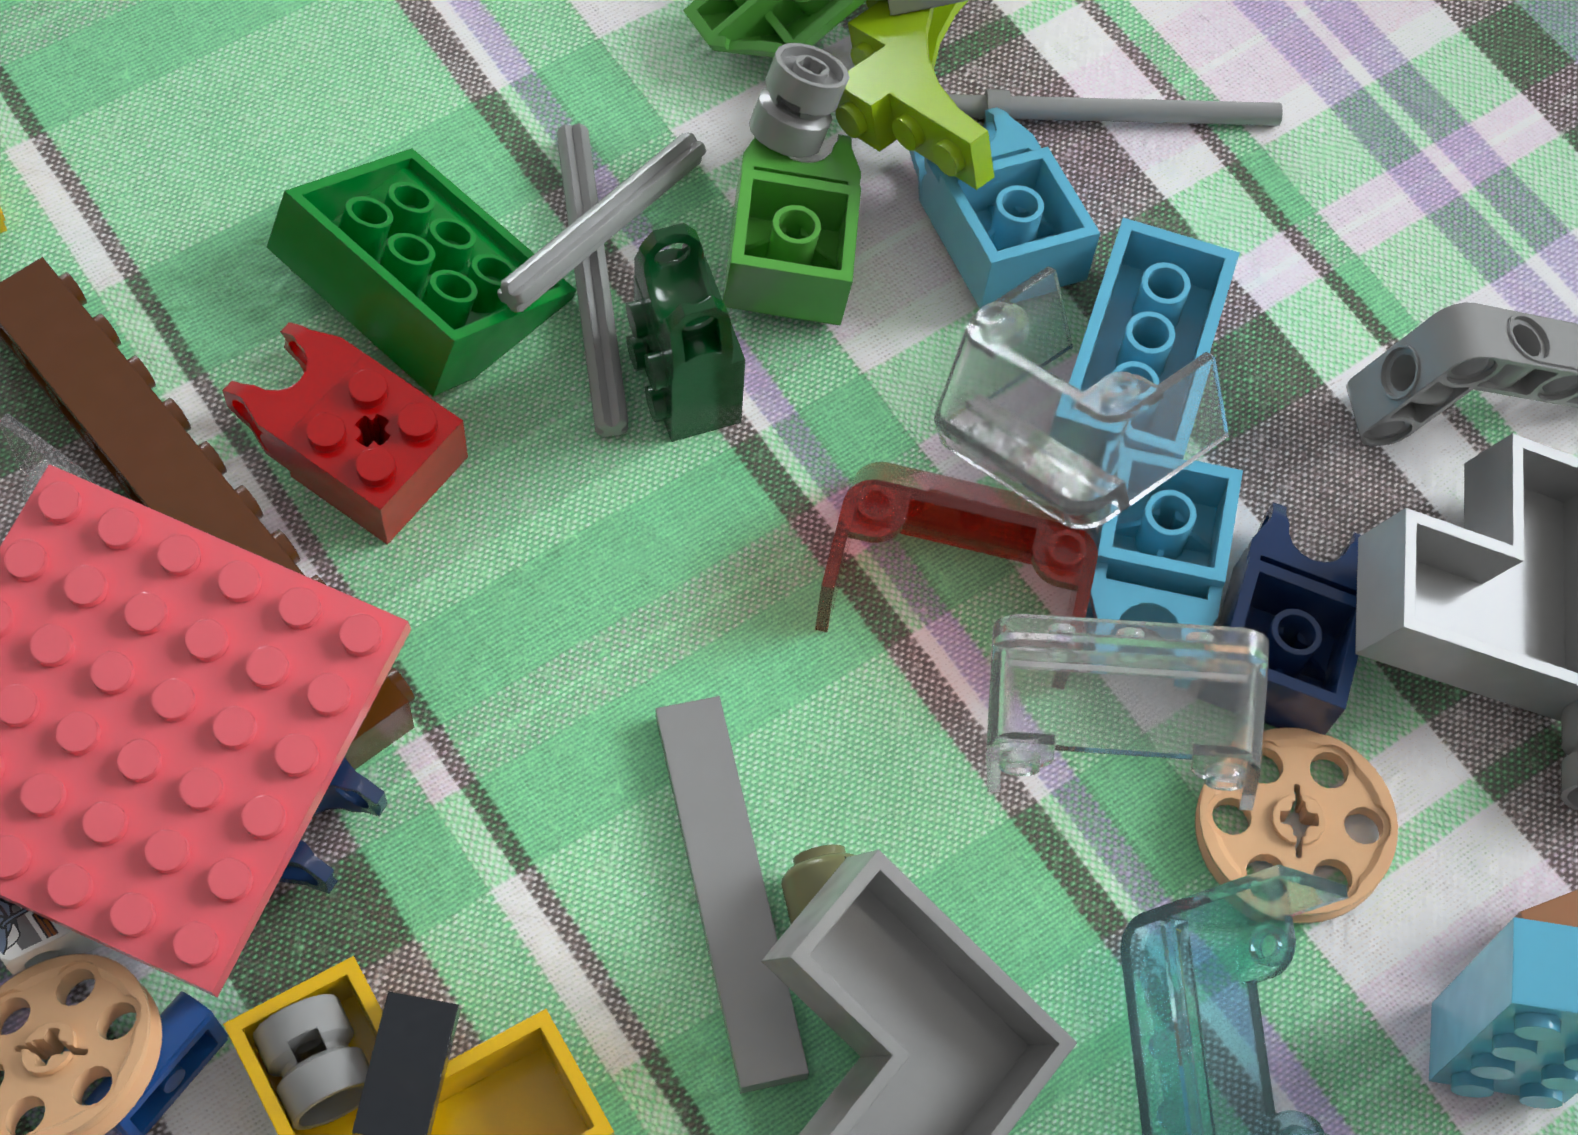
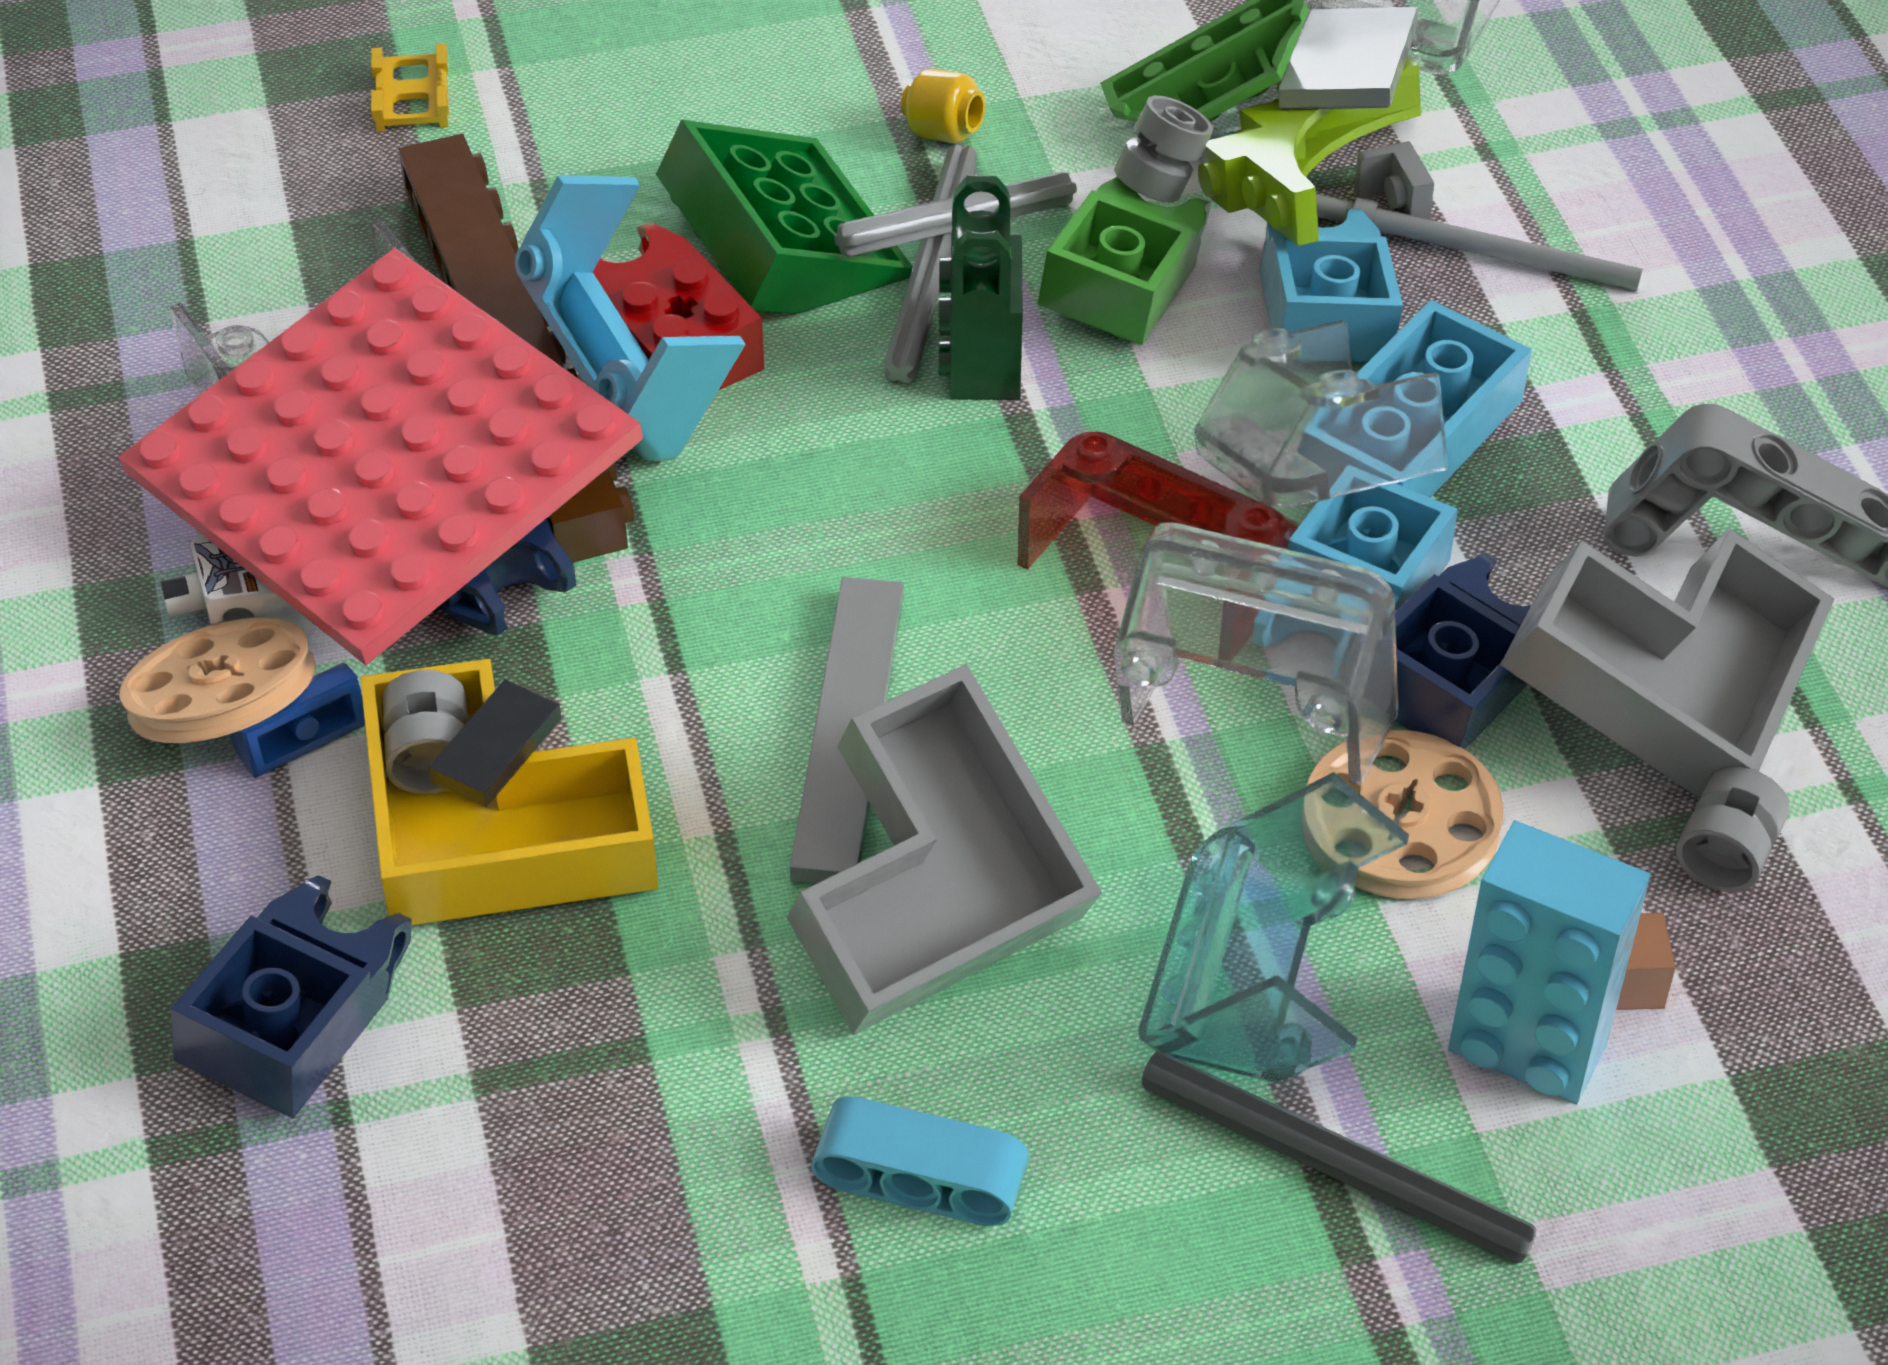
camera: 25 degrees right, 15 degrees down
none -> medium azure windscreen [515,175,746,461]
none -> yellow head [901,68,986,144]
none -> light grey bracket [1354,141,1434,220]

